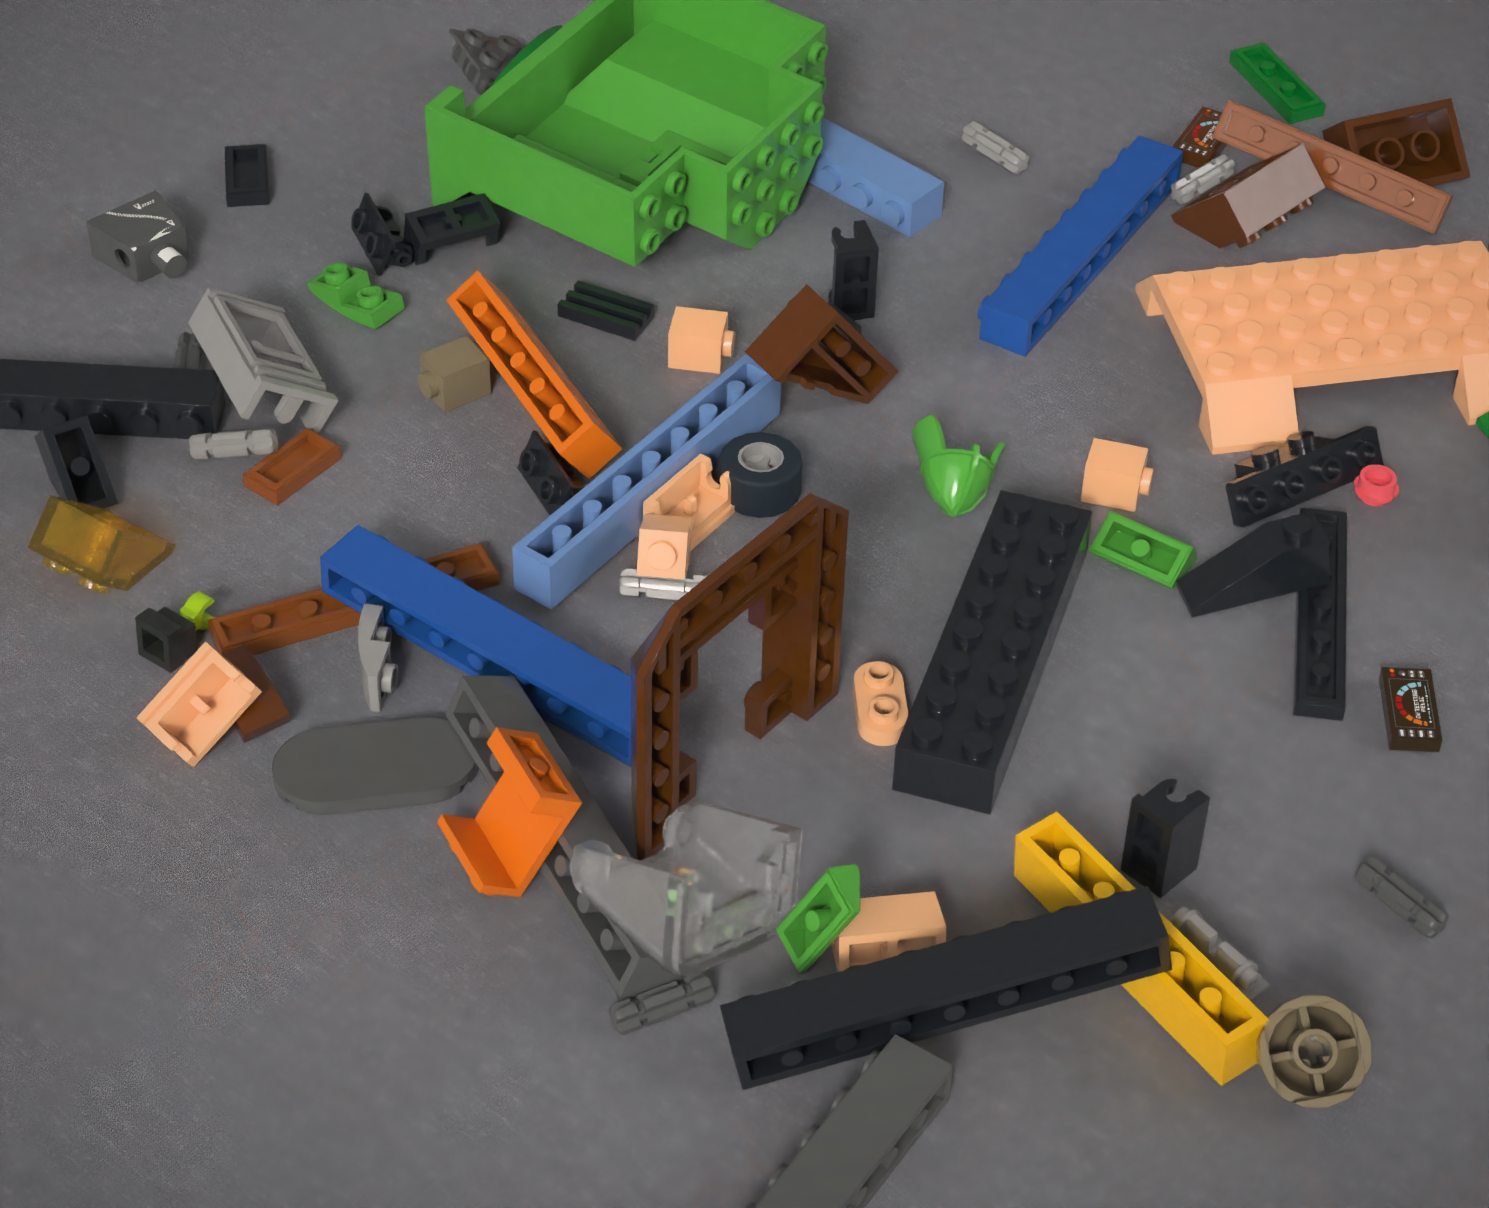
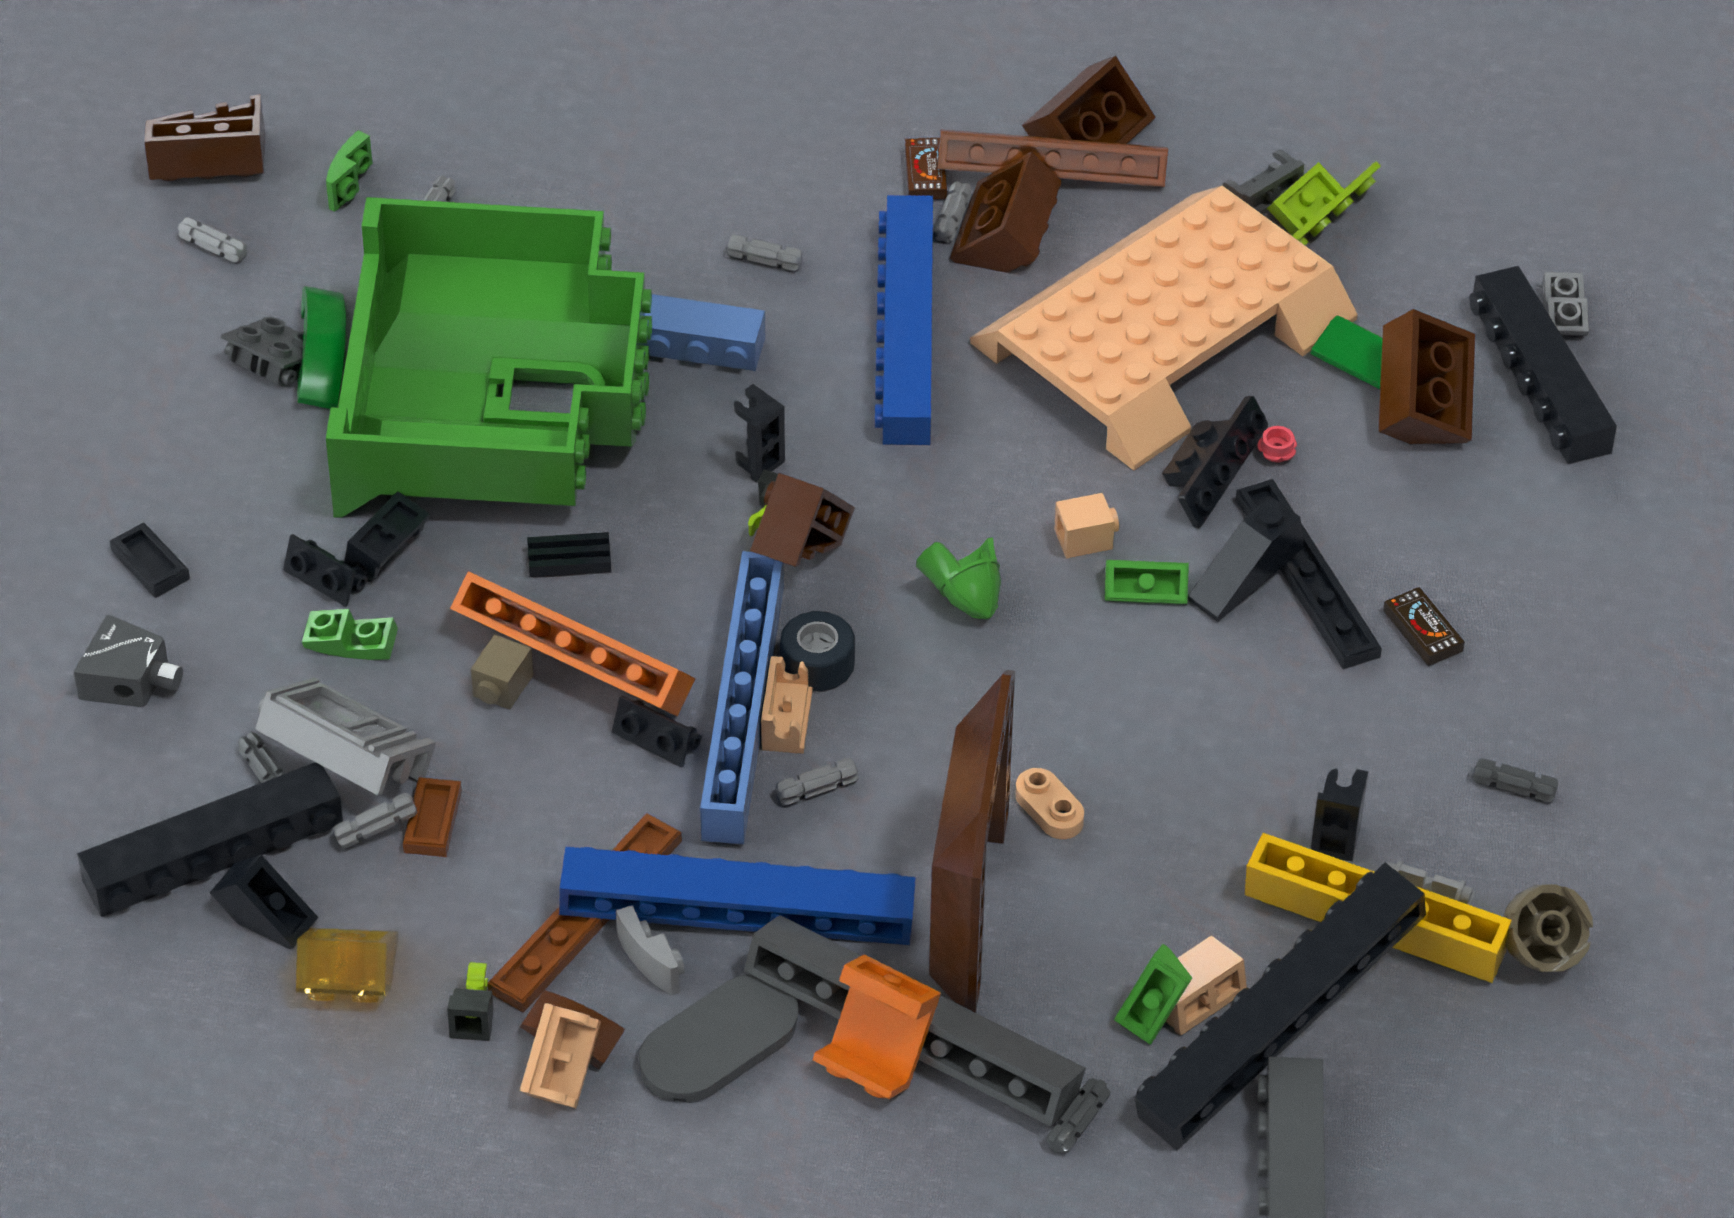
camera: 30 degrees left, 5 degrees up
clear windscreen [570,800,803,978] -> none
light nougat brick [637,514,693,579] -> none
light nougat brick [668,306,735,374] -> none
black brick [892,490,1093,815] -> none
green tile [1229,42,1326,124] -> none

